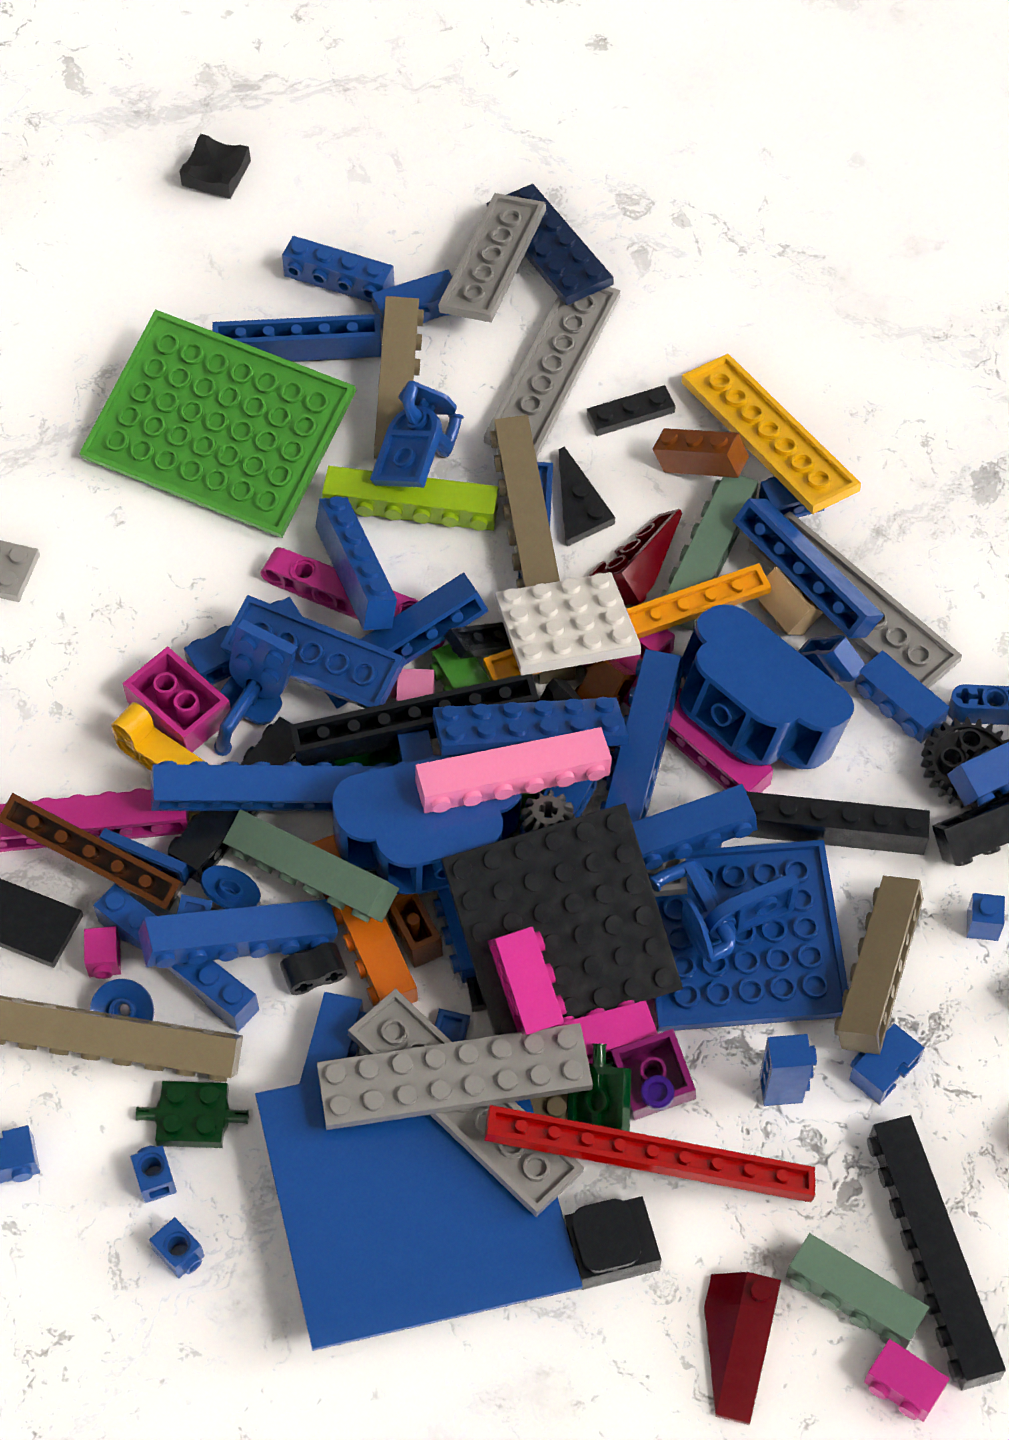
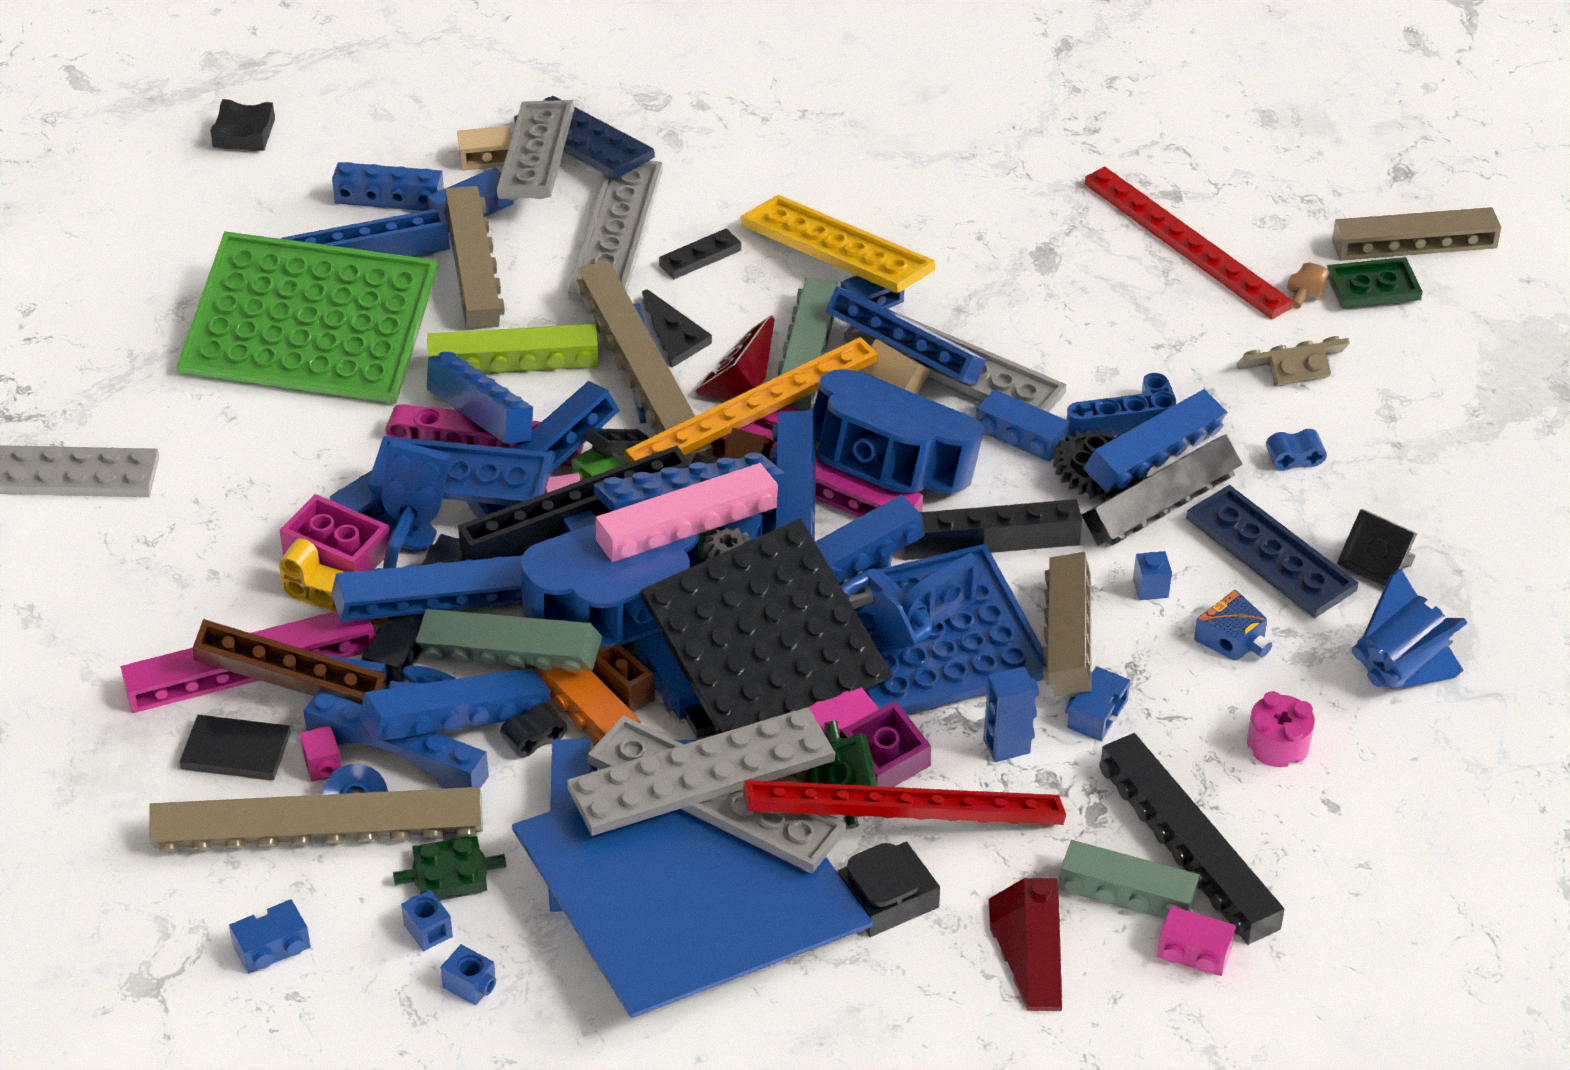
camera: 15 degrees left, 15 degrees down
blue plate [370,381,464,488] -> none
dark pink brick [487,926,567,1035] -> none
white plate [495,572,641,676] -> none
dark purple tile [641,1075,675,1111] -> none
dark orange brick [653,428,749,478] -> none
blue brick [798,635,865,682] -> none
none -> tan brick [457,126,512,171]

